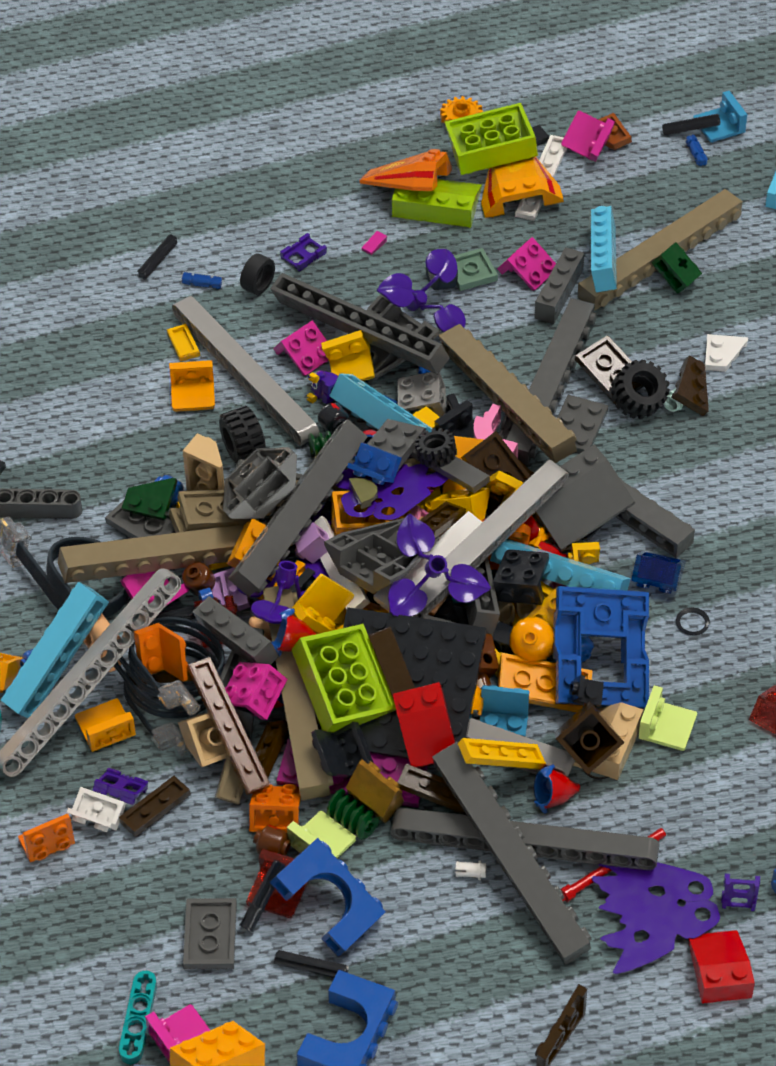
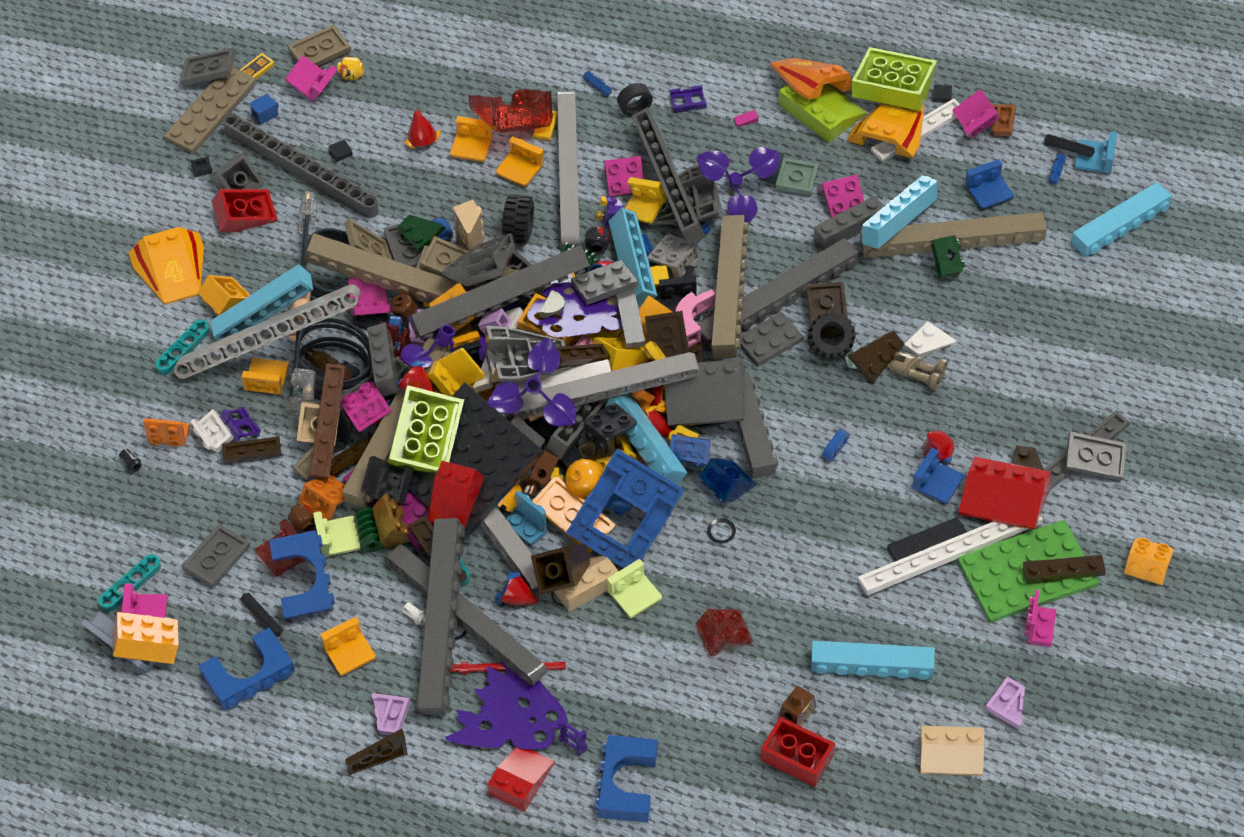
camera: 35 degrees right, 5 degrees up
orange bracket [134,623,188,682] -> none
black axle [138,234,178,279] -> none
black axle [239,860,286,932] -> none
blue bracket [347,443,402,485] -> none
dark brown tile [368,626,415,699] -> none
black tyre [415,428,457,468] -> none
light orange gear [440,96,483,127] -> none
yellow plate [458,738,546,769] -> none
black bracket [569,675,604,707] -> none
none -> black pin [119,449,142,472]
none -> light orange bracket [320,617,376,676]
none -> dark tan plate [344,218,392,260]
none -> lavender wing [372,693,411,736]
none -> red hat [404,110,441,149]
none -> light orange bracket [450,116,493,162]
none -> clear red windscreen [468,89,553,133]
none -> blue bracket [670,434,711,466]
none -> blue beam [822,429,850,462]
none -> dark tan piece [889,352,948,391]
none -> blue bracket [965,159,1014,210]

